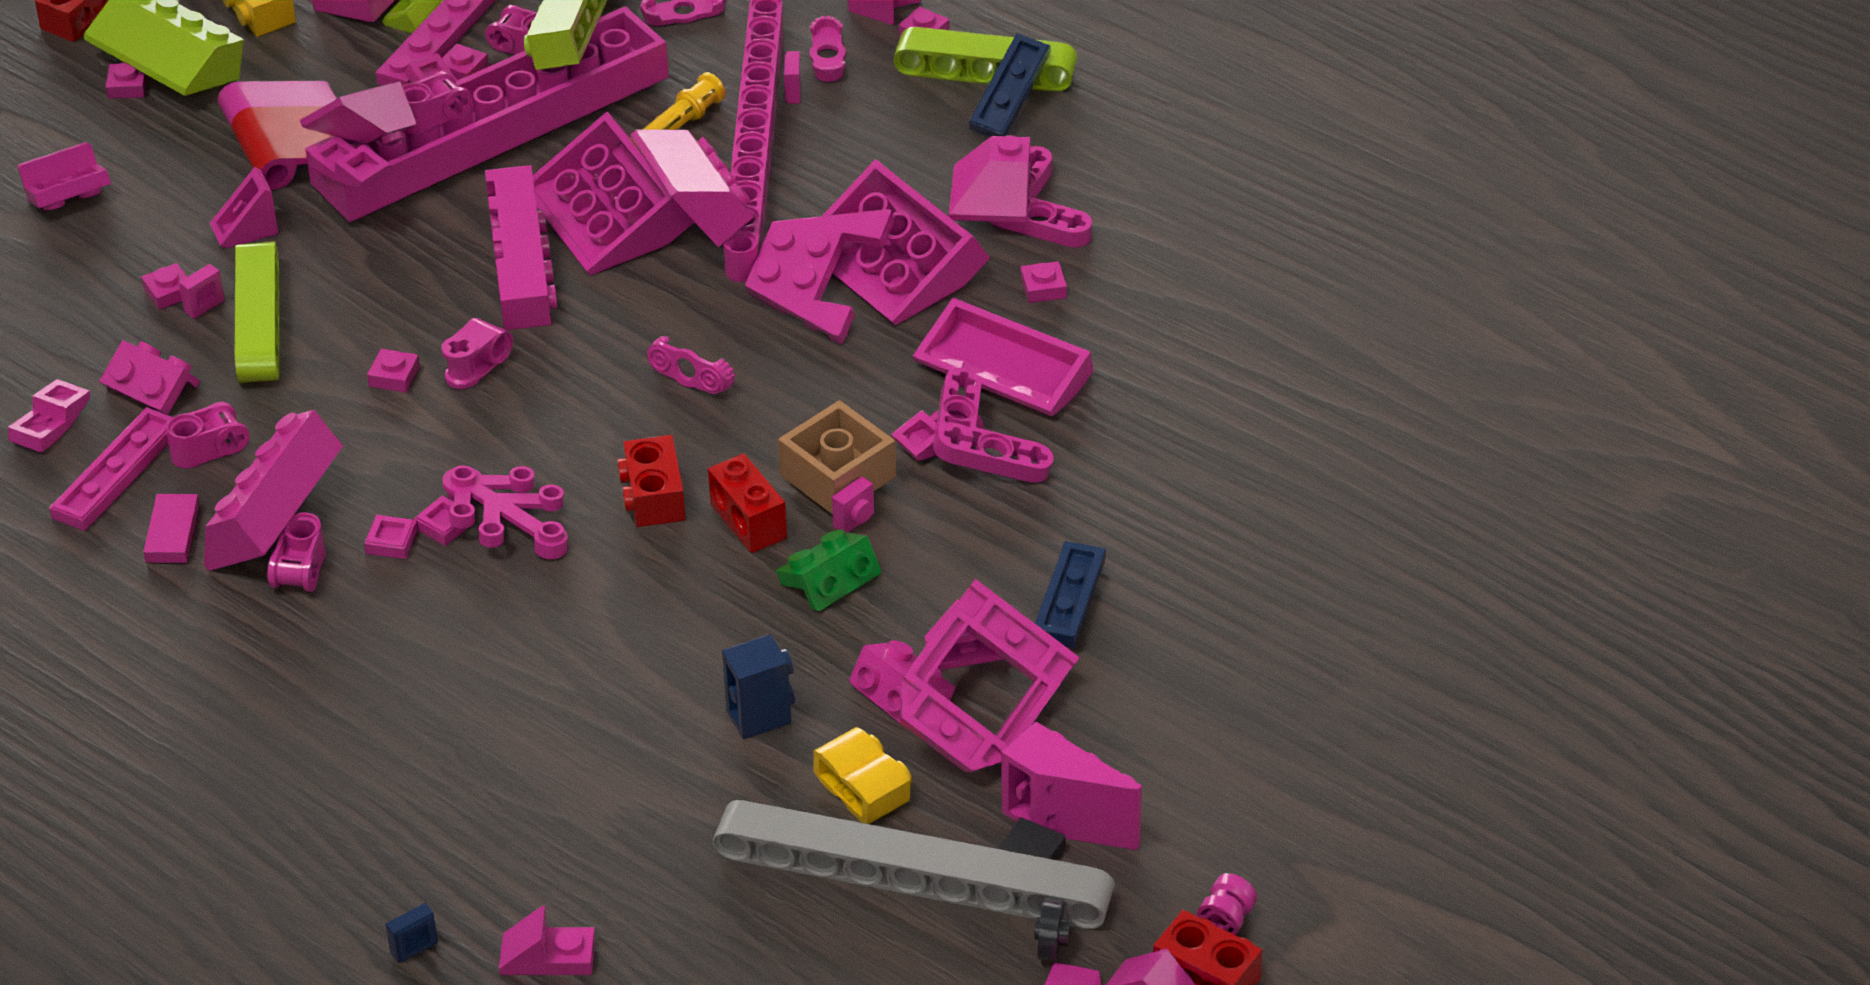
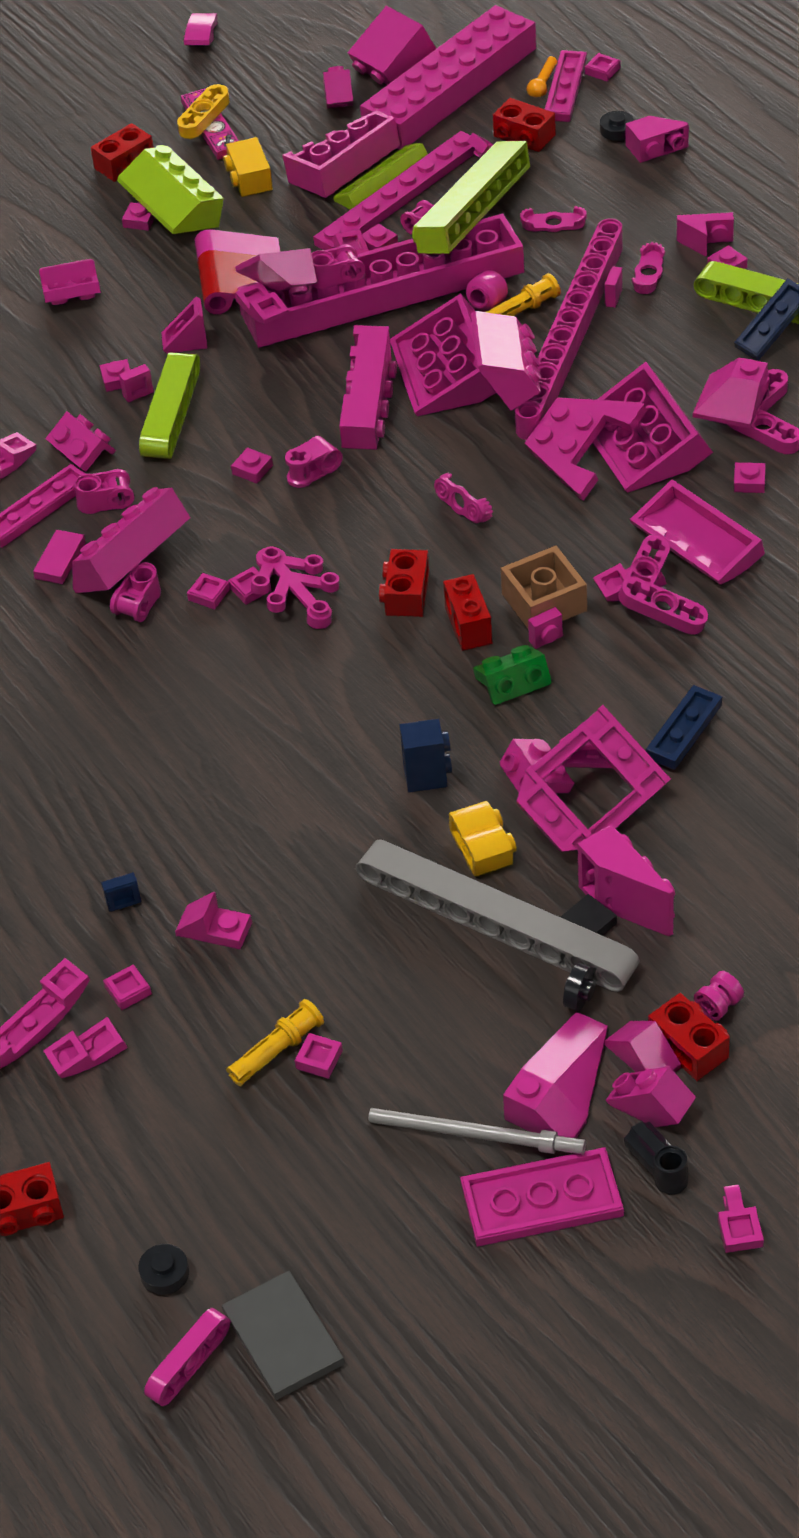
camera: 20 degrees right, 5 degrees up
none -> dark pink head [466,270,508,312]

